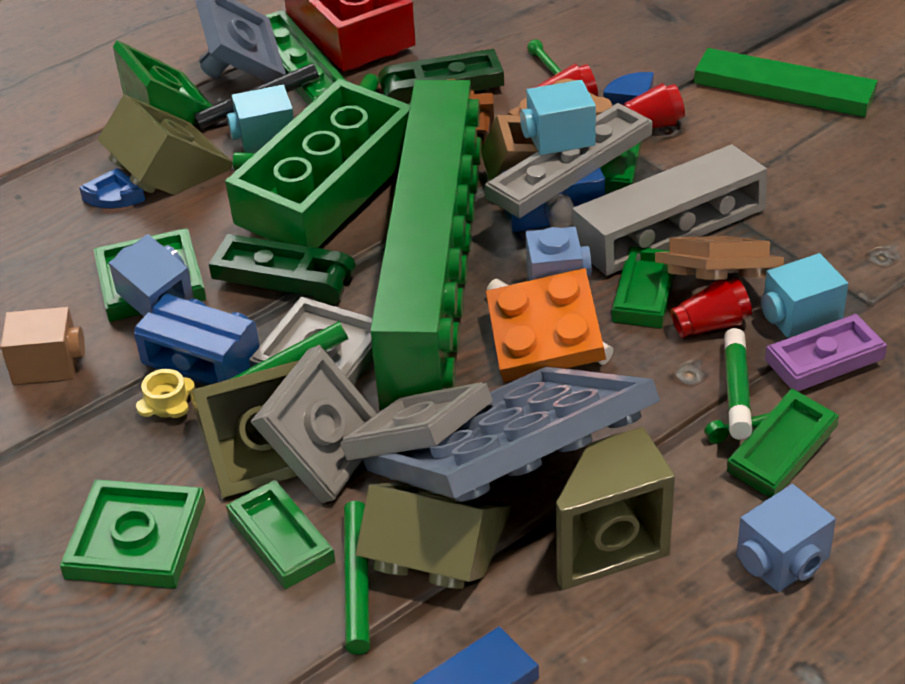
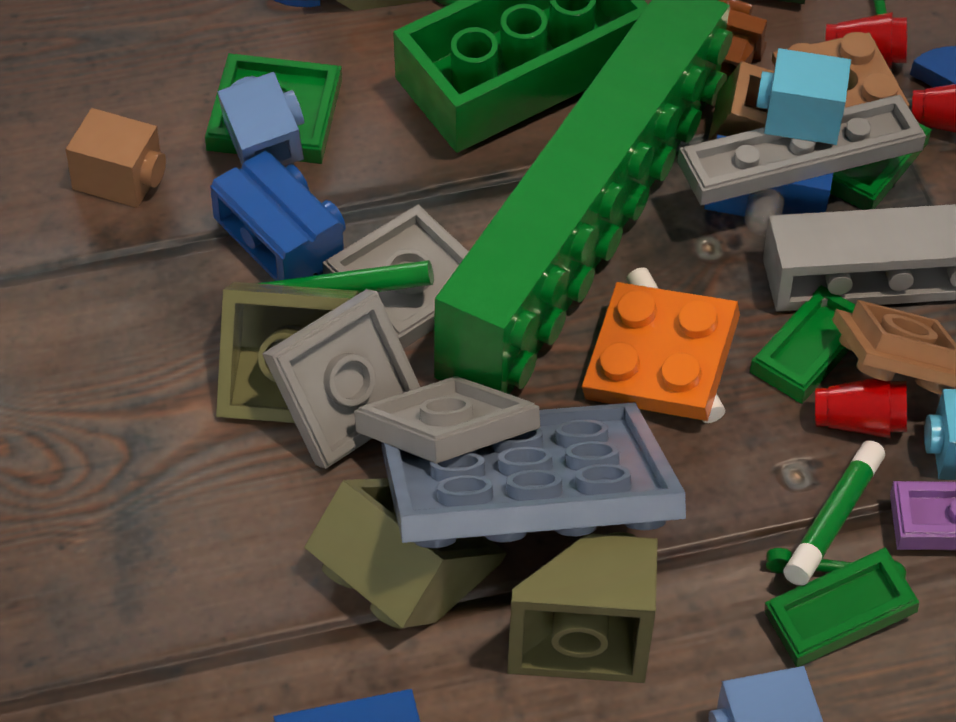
camera: 20 degrees right, 10 degrees up
green tile [60,479,206,588] -> none
light yellow plate [136,369,195,418] -> none
dark green plate [209,234,356,306] -> none
green tile [226,480,336,590] -> none
green bar [344,501,370,655] -> none
medium blue brick [526,227,592,281] -> none

